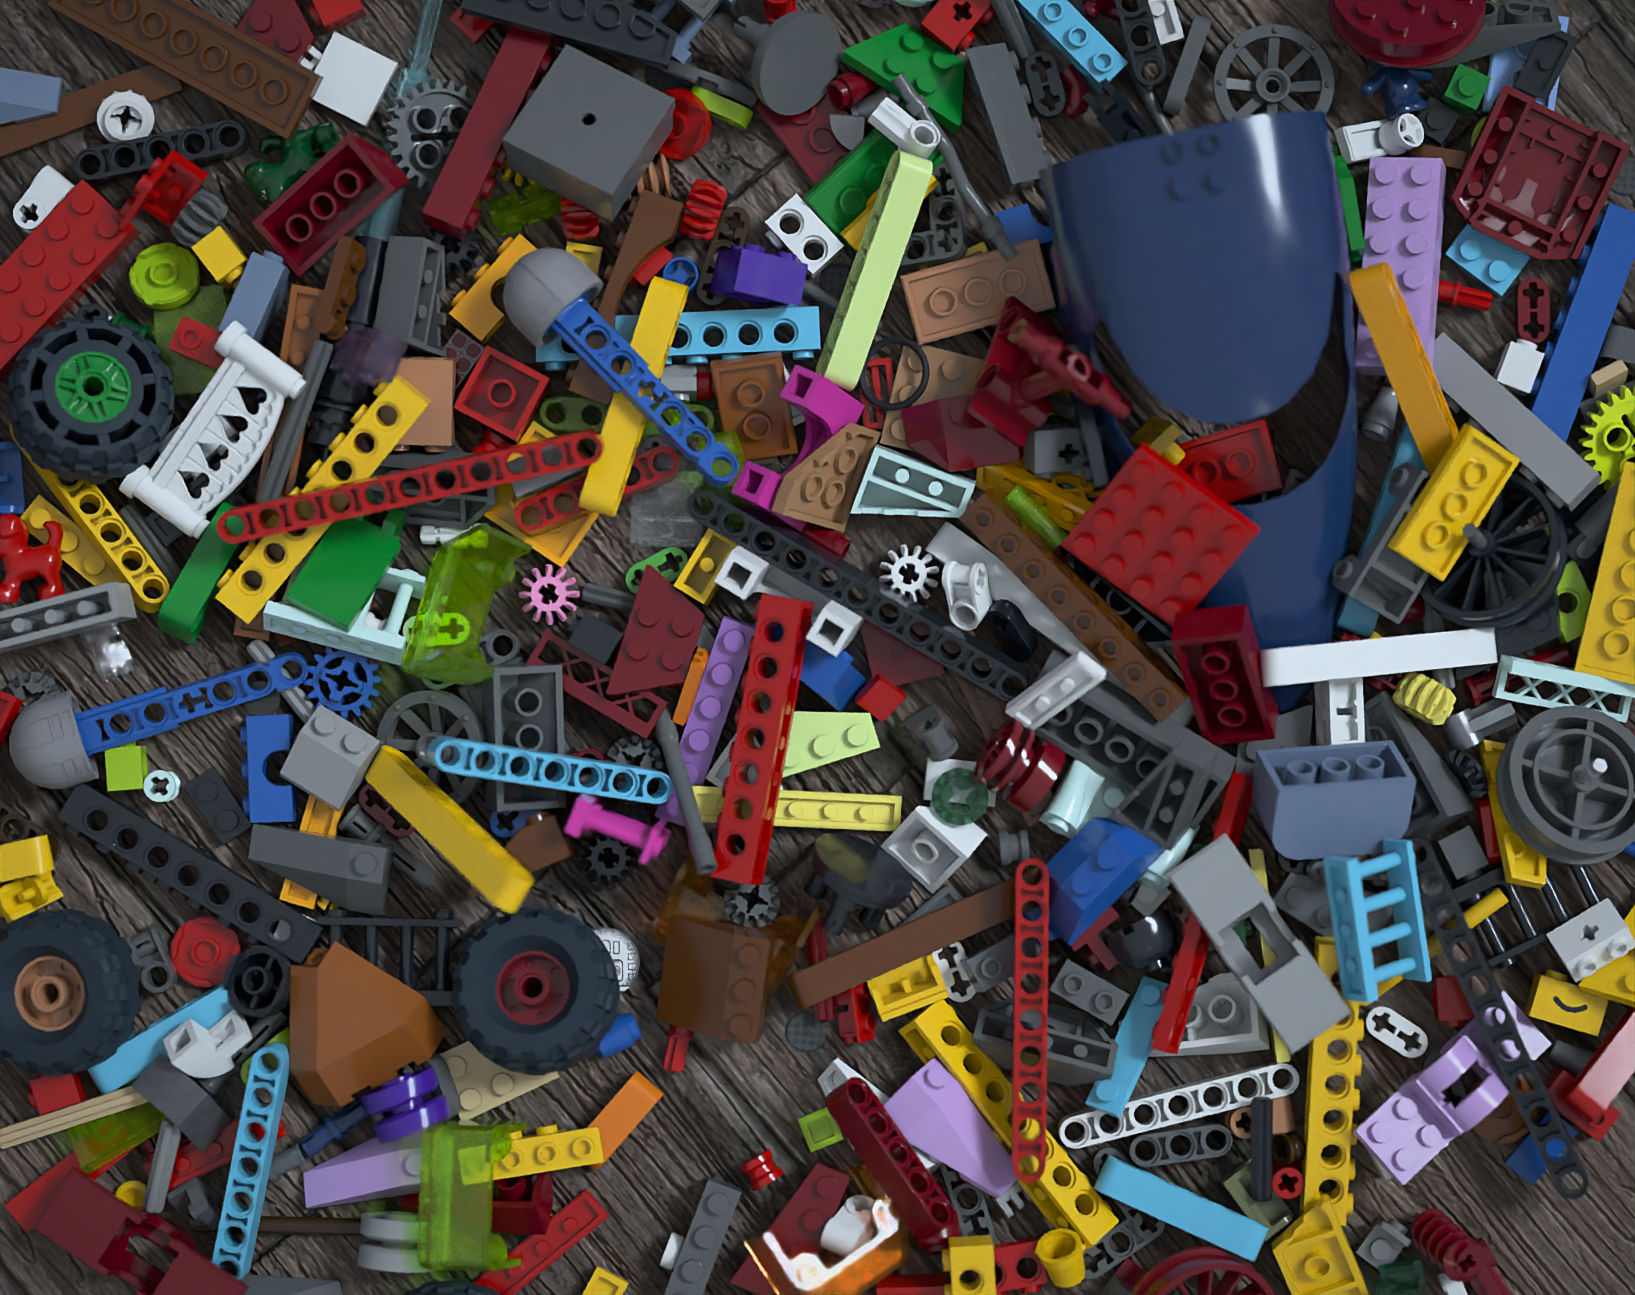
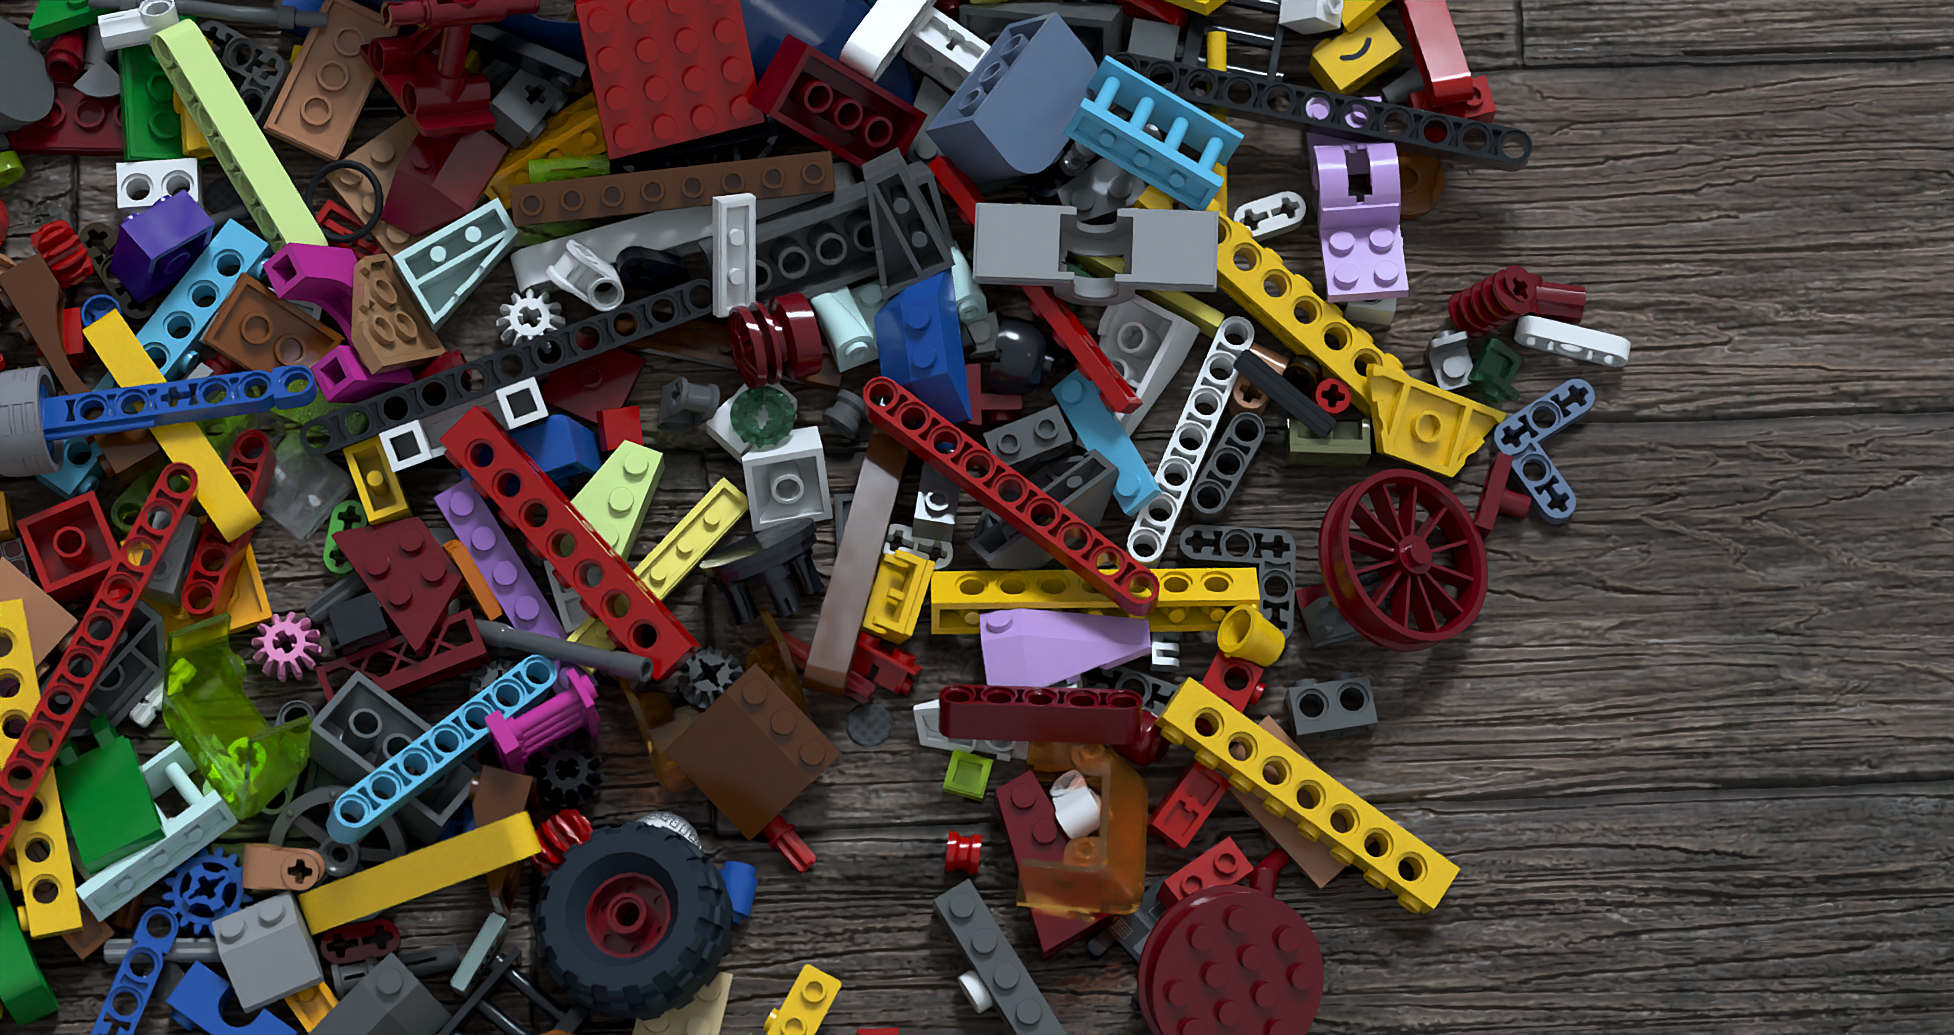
camera: 60 degrees left, 15 degrees down
orange beam [587,1070,664,1171] -> none
medium azure beam [1093,1155,1269,1261] -> none
red brick [1431,975,1475,1027] -> none
blue tile [1503,1109,1578,1186] -> none
none -> nougat piece [241,843,326,891]
none -> light aqua tile [450,912,509,999]
none -> red gear [529,809,594,877]

